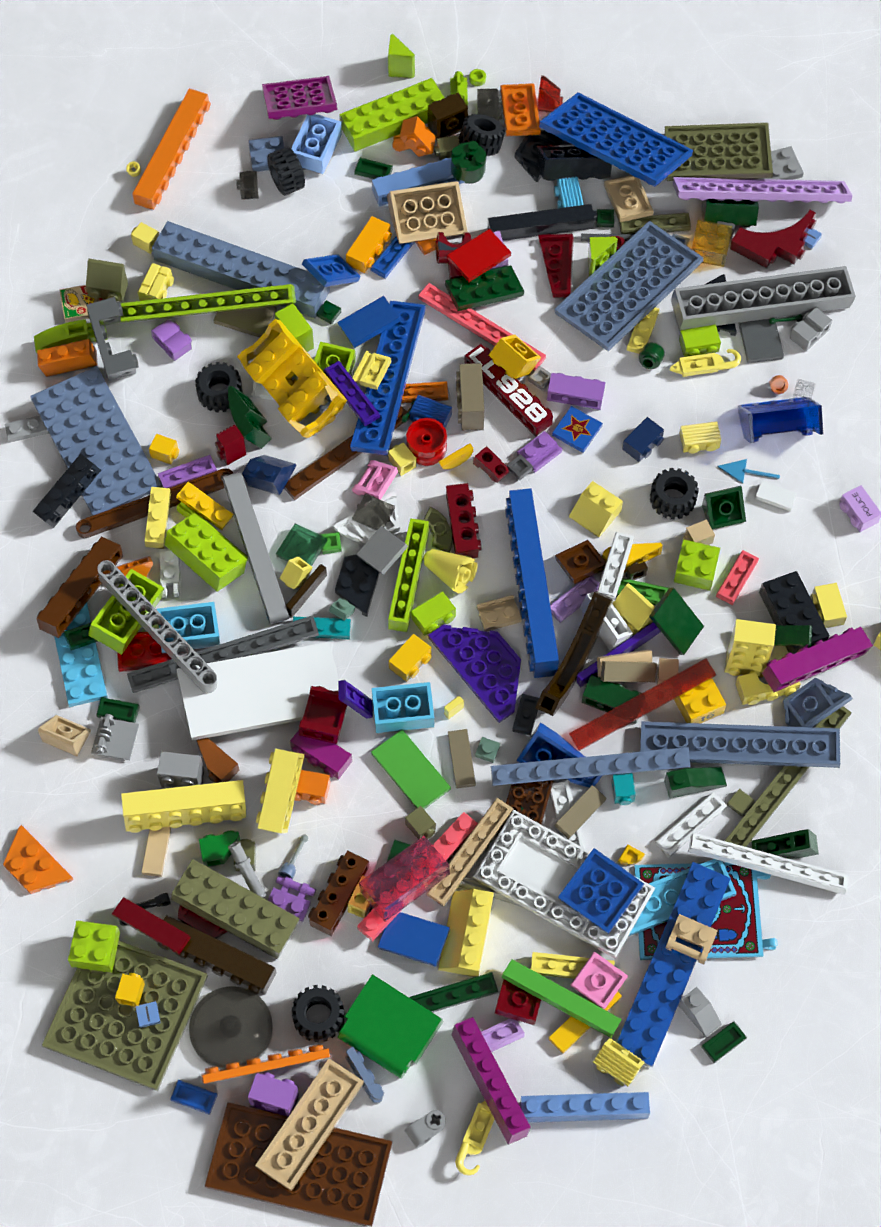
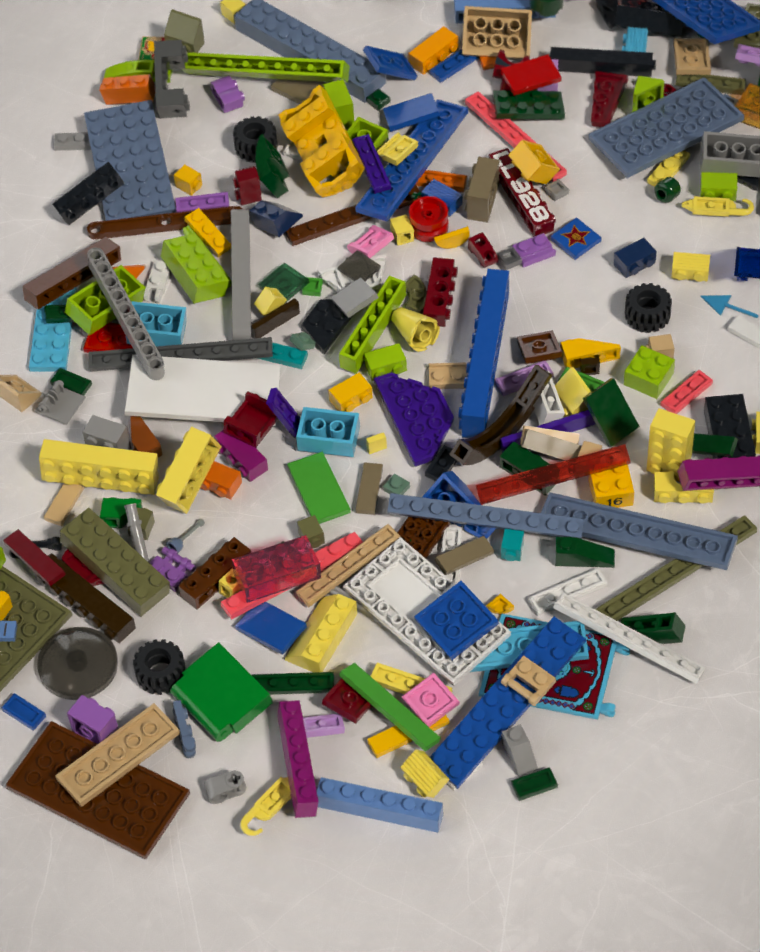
camera: 20 degrees right, 10 degrees down
light yellow brick [138,263,174,301] -> none
light yellow brick [145,487,171,549] -> none
orange plate [201,1044,330,1084] -> none
medium lavender brick [547,373,606,410] -> none
light yellow slope [569,481,623,537] -> none
dark green tile [596,209,614,227] -> none
white tile [597,532,634,601] -> none
dark green slope [702,485,746,529] -> none
olive tile [727,788,755,817] -> none
sand blue wing [783,678,853,728] -> none

